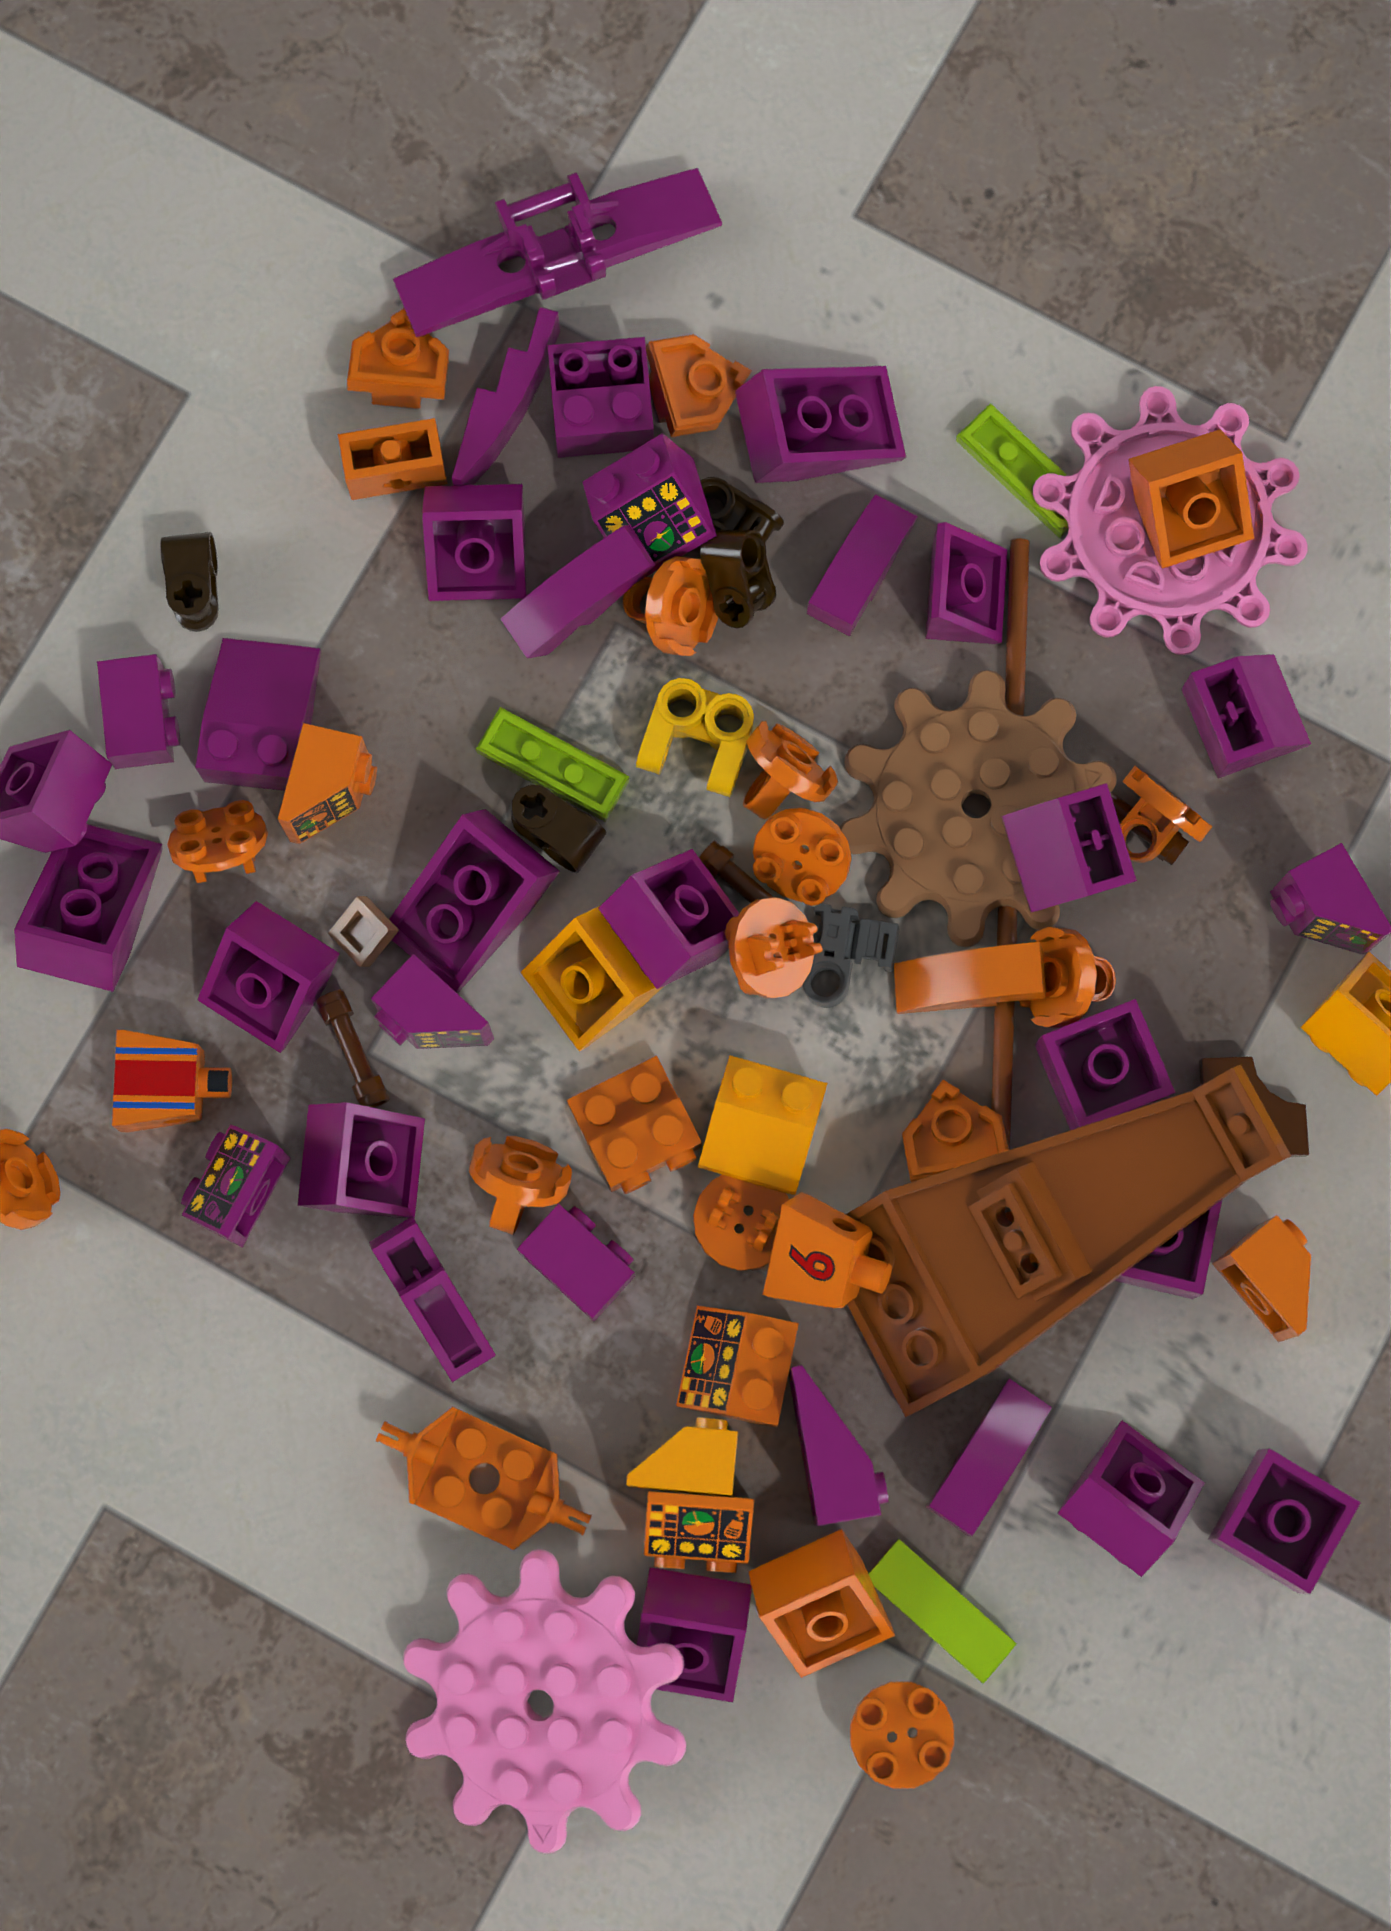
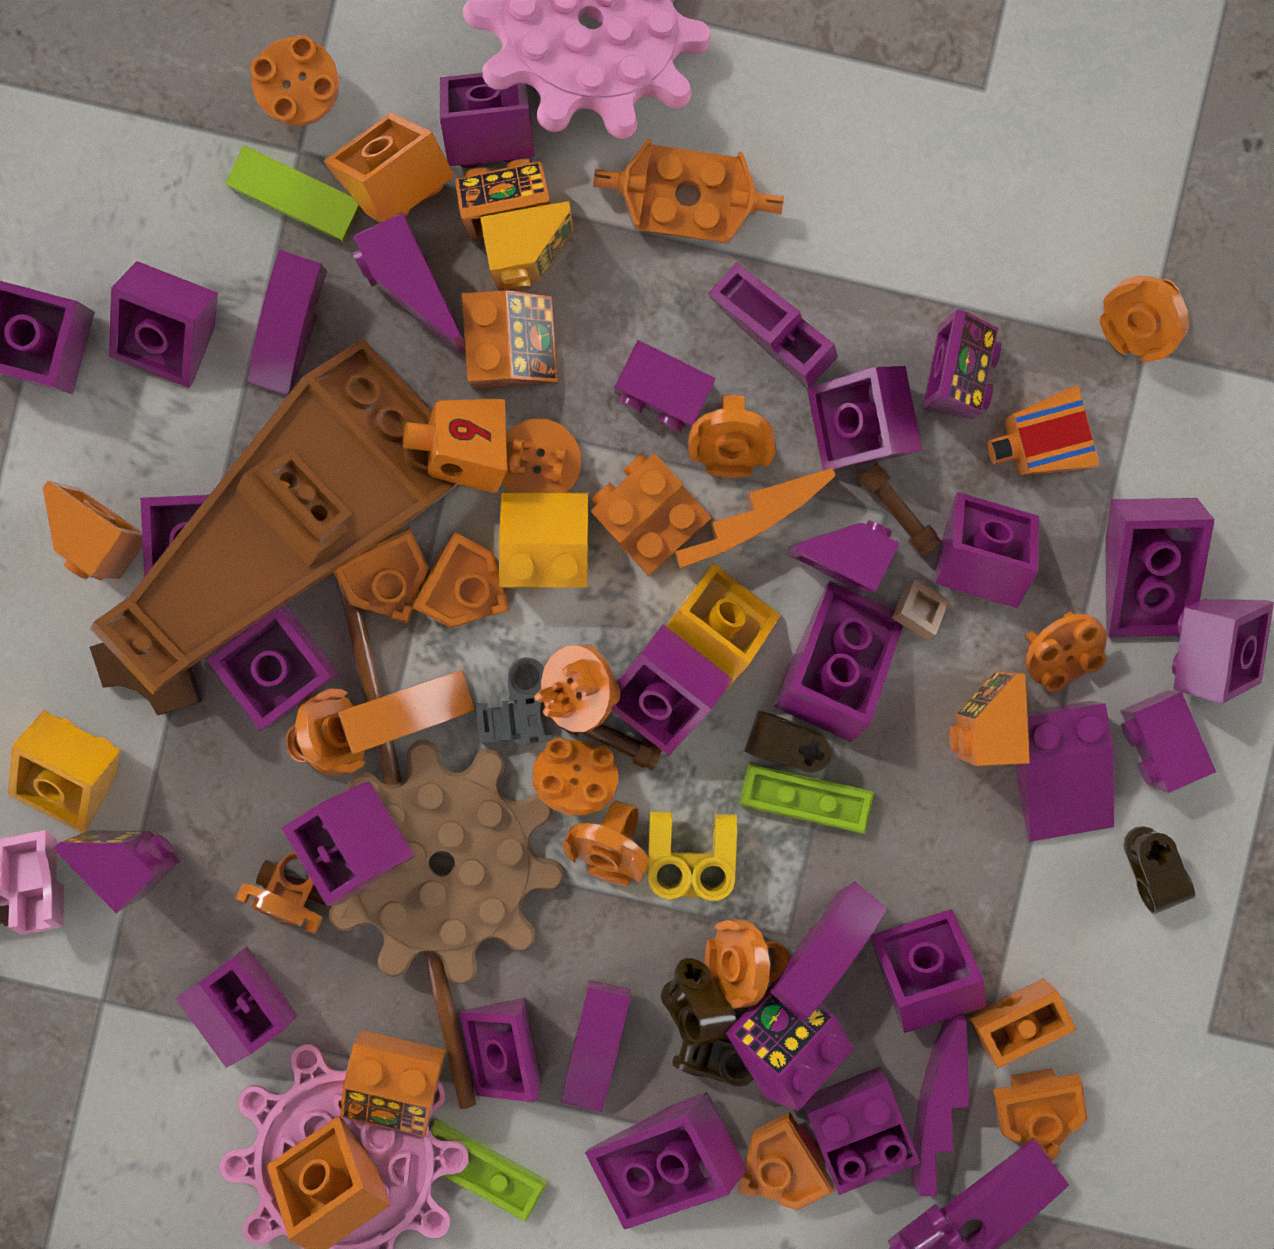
camera: 165 degrees right, 10 degrees up
none -> orange slope [340,1030,446,1137]
none -> orange plate [412,531,510,628]
none -> orange slope [674,468,835,569]

